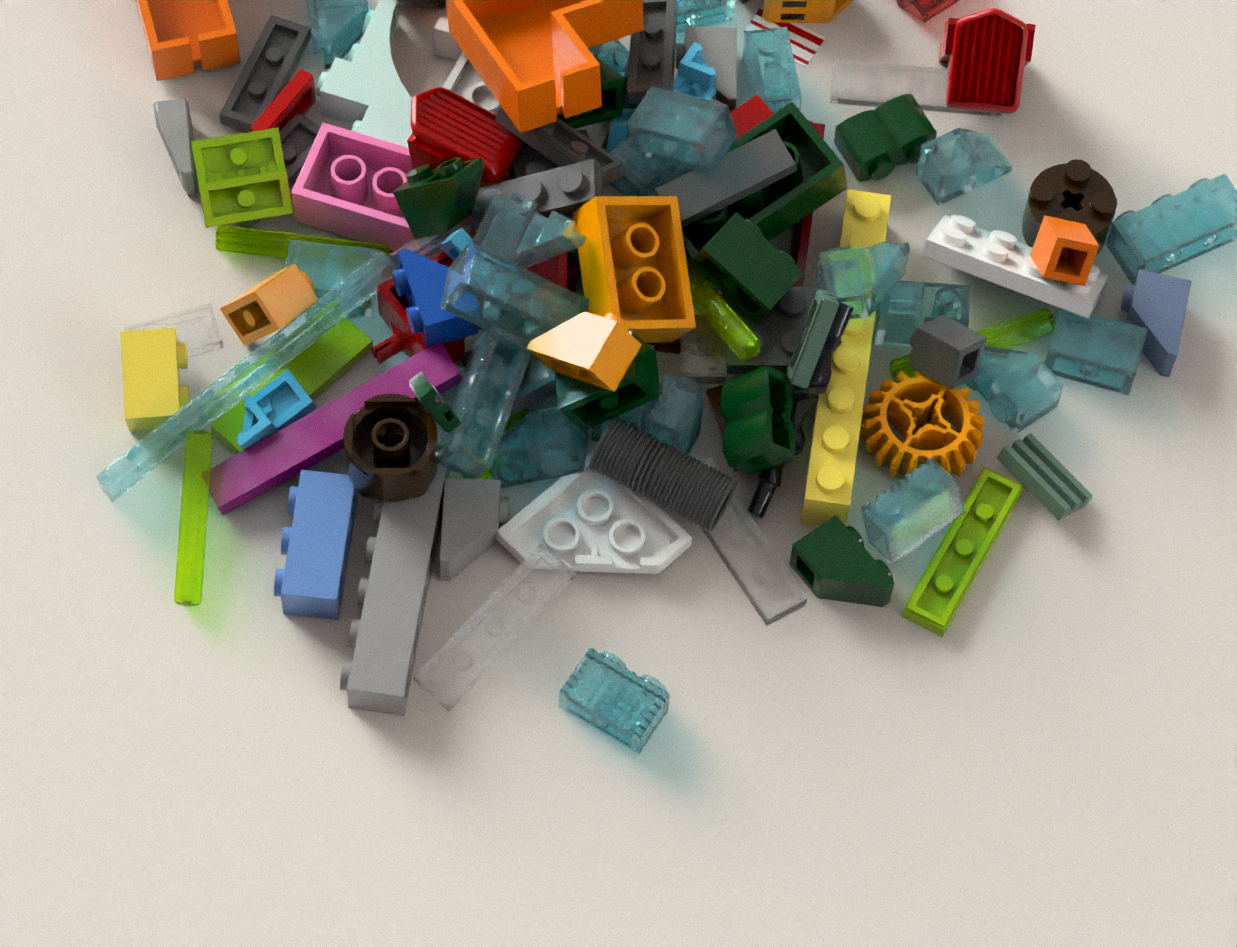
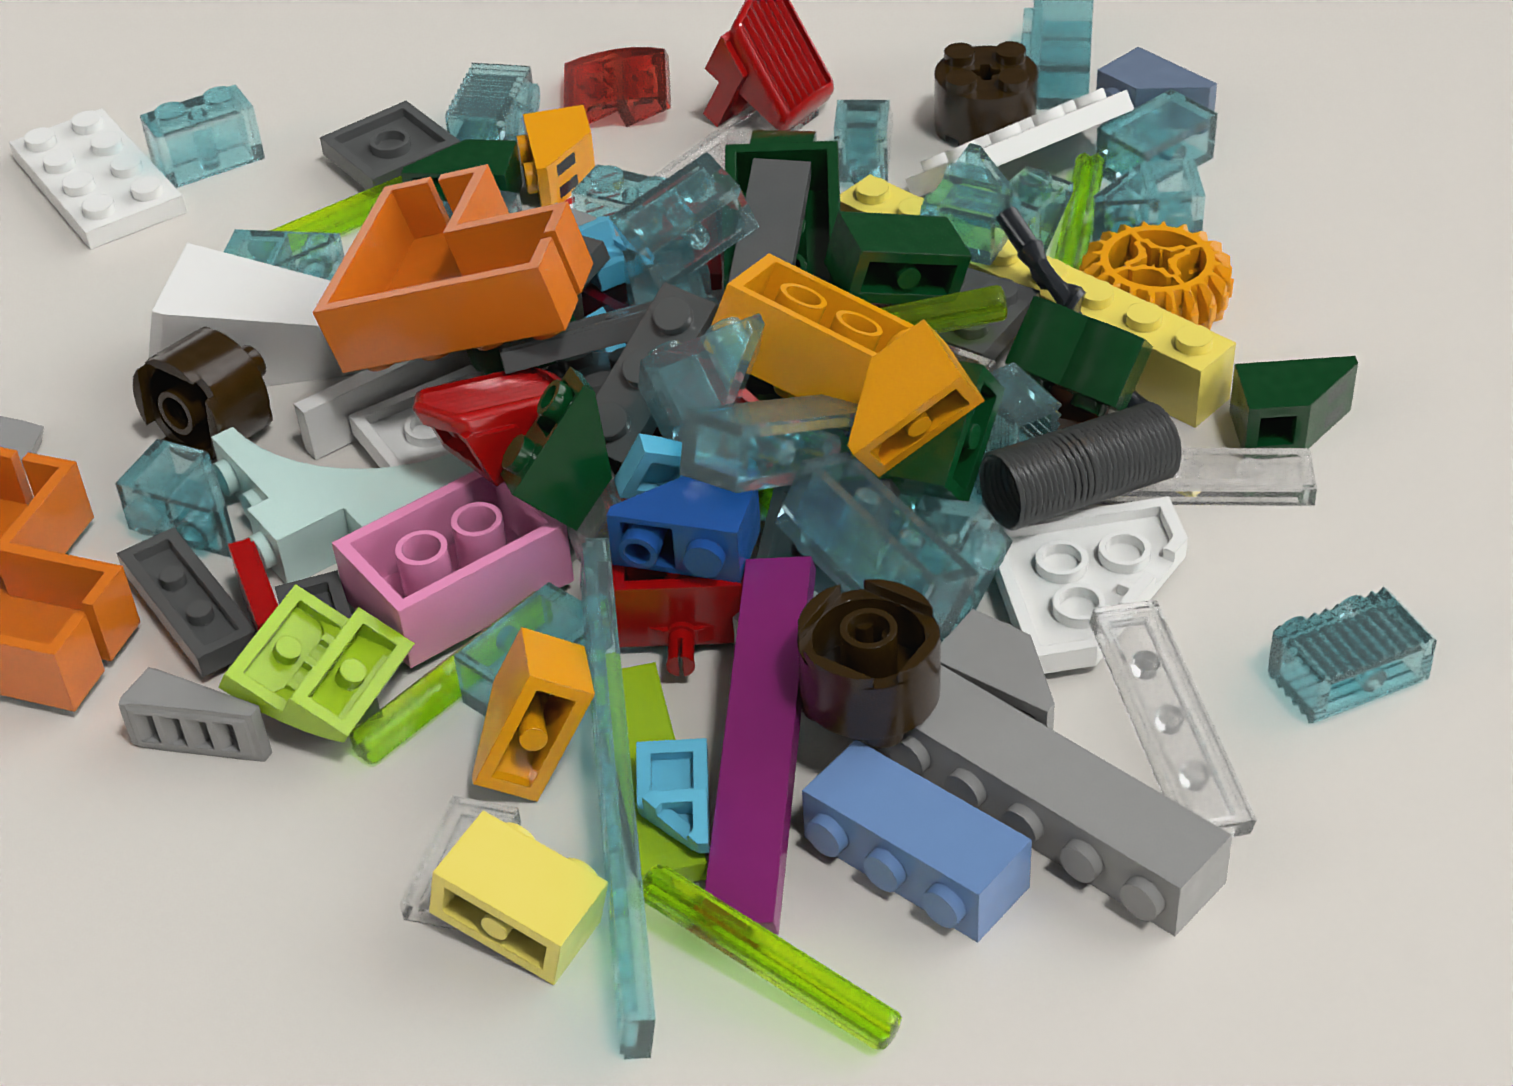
camera: 50 degrees left, 20 degrees down
dark green tile [409,371,462,433] -> none
sand green tile [786,289,839,389] -> none
clear light blue brick [861,458,965,564] -> none
lime tile [901,467,1025,637] -> none
dark grey brick [908,314,987,389] -> none
sand green tile [997,433,1093,520] -> none
orange brick [1030,215,1099,286] -> none

